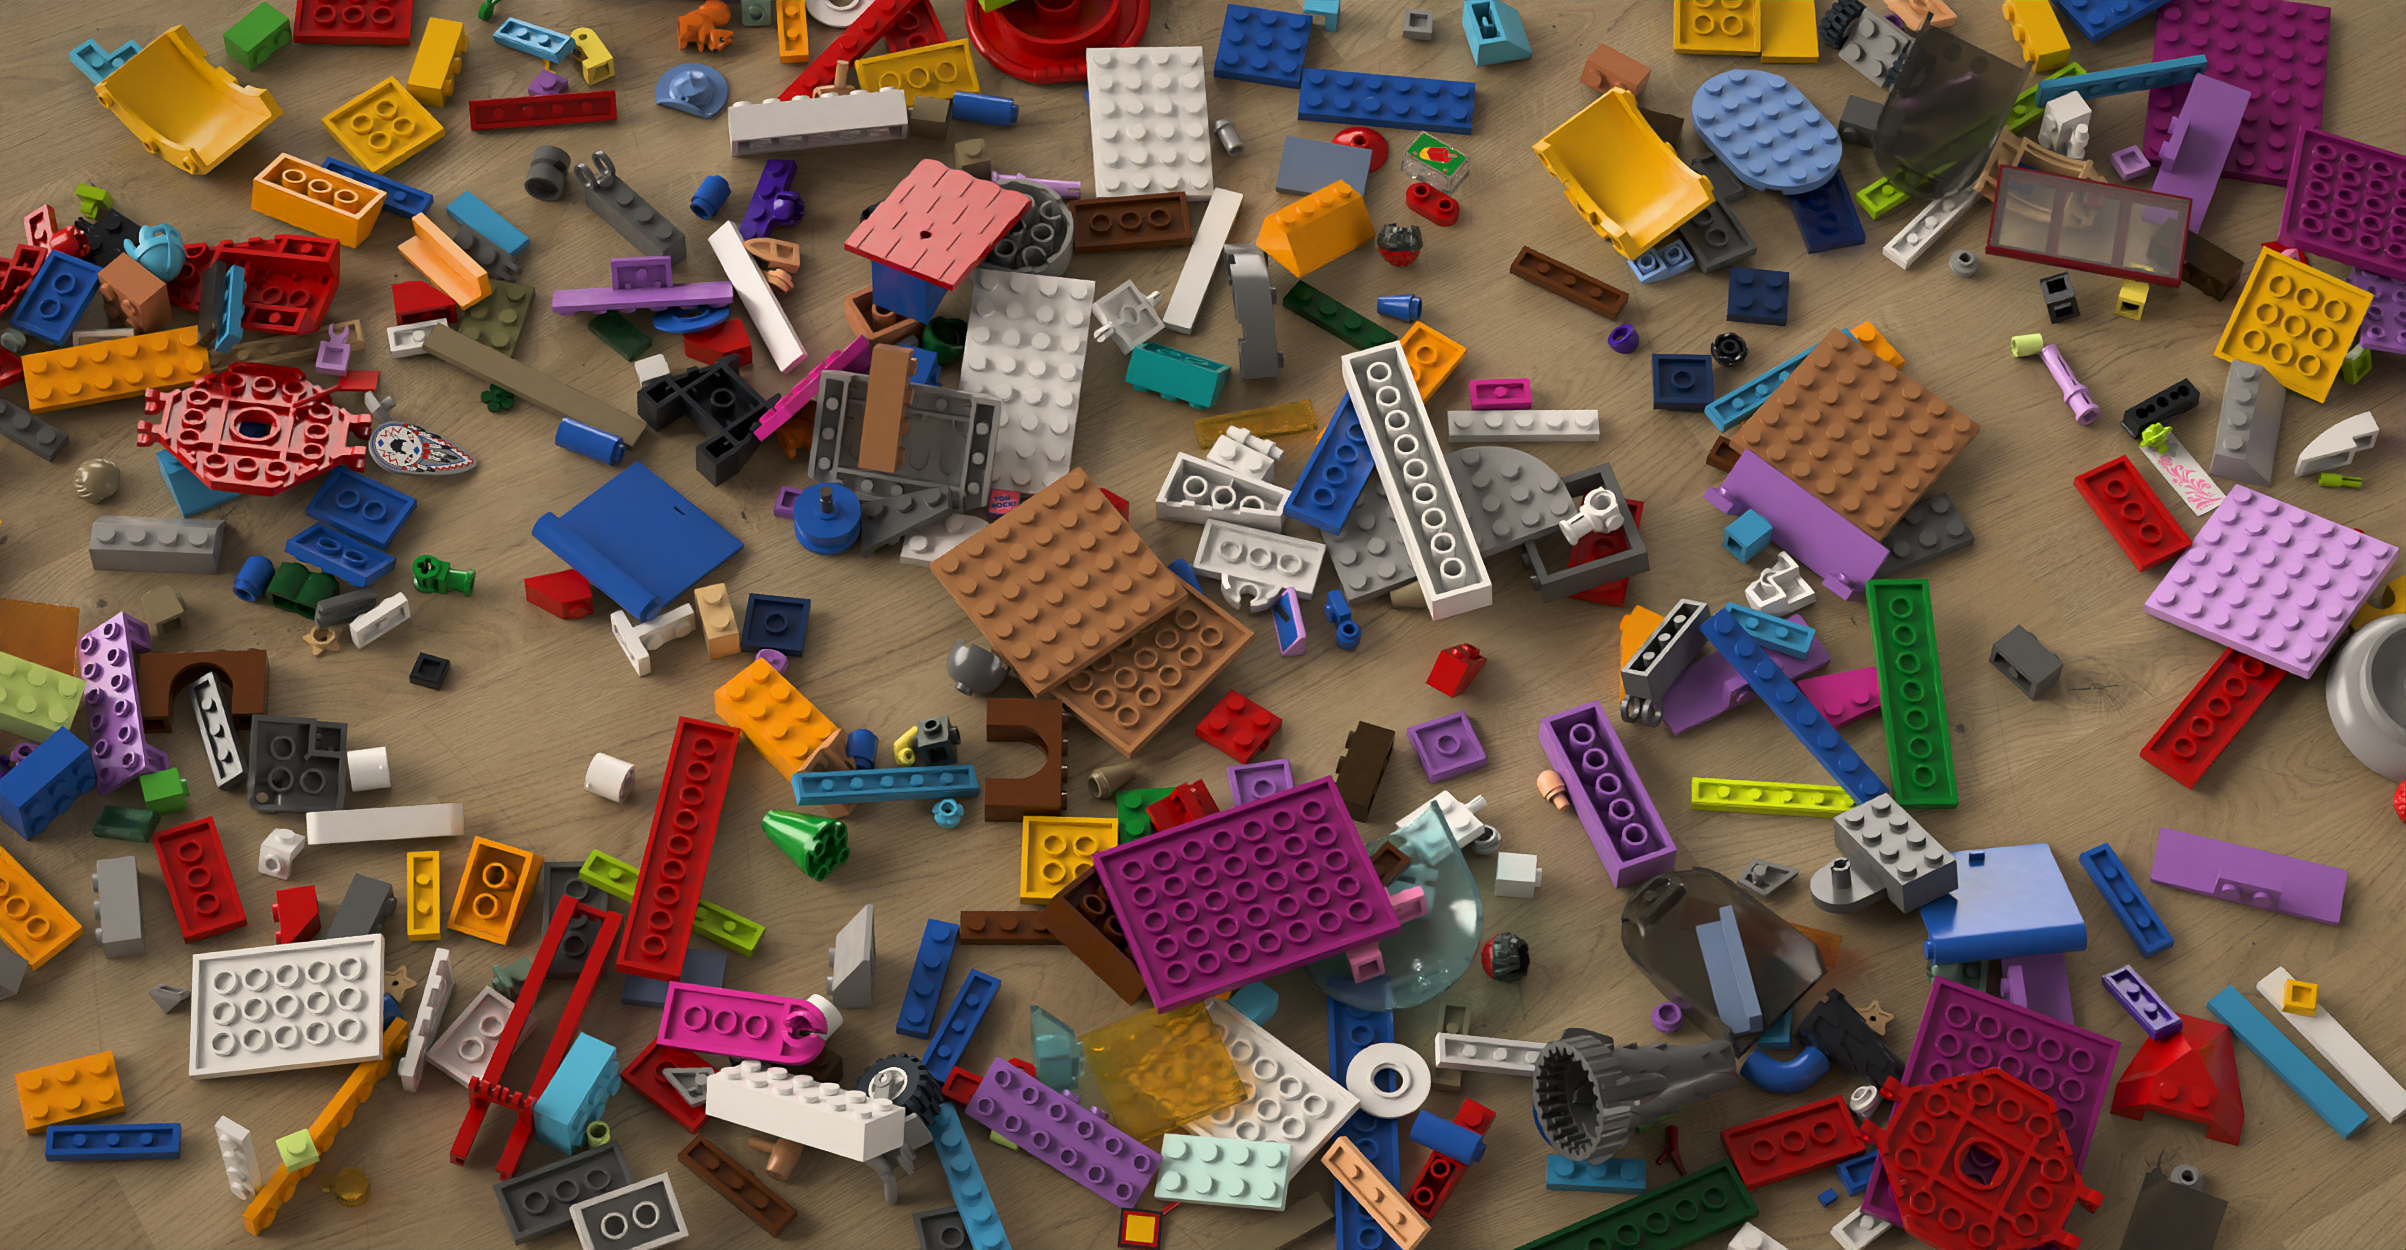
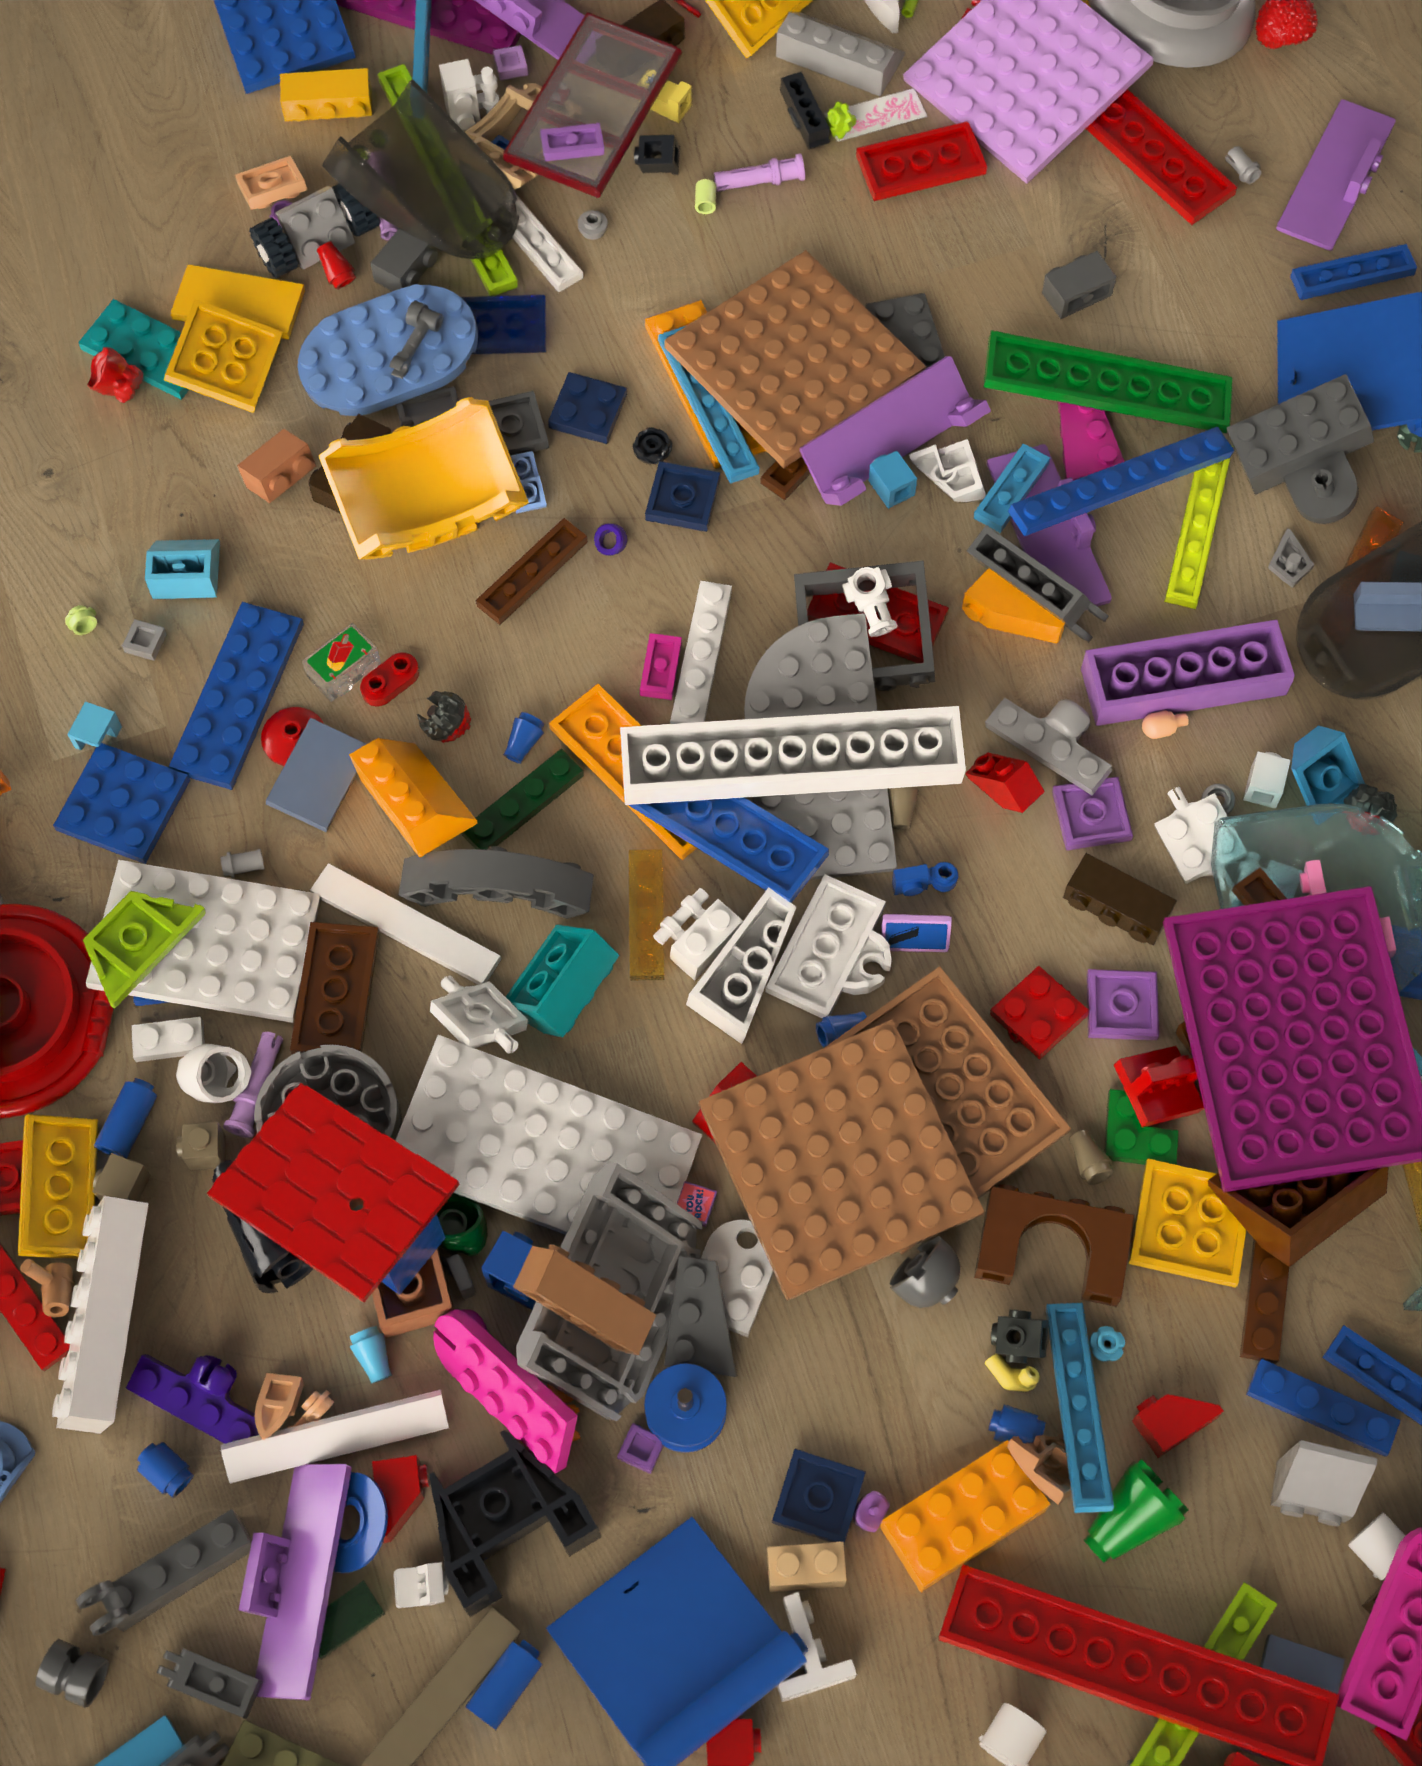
camera: 75 degrees left, 10 degrees up
none -> lime wing [83,891,206,1009]
none -> white plate [131,1017,205,1062]
none -> dark grey hinge [156,1648,263,1719]
none -> white piece [176,1044,252,1103]
none -> red cone [316,241,356,290]
none -> medium azure cone [350,1326,392,1384]
none -> dark grey brick [389,300,443,379]
none -> medium lavender plate [540,123,604,162]
none -> light grey plate [985,698,1112,796]
none -> red slope [1132,1394,1224,1458]
none -> light grey pin [1225,146,1261,184]
none -> dark azure slope [1291,726,1365,824]

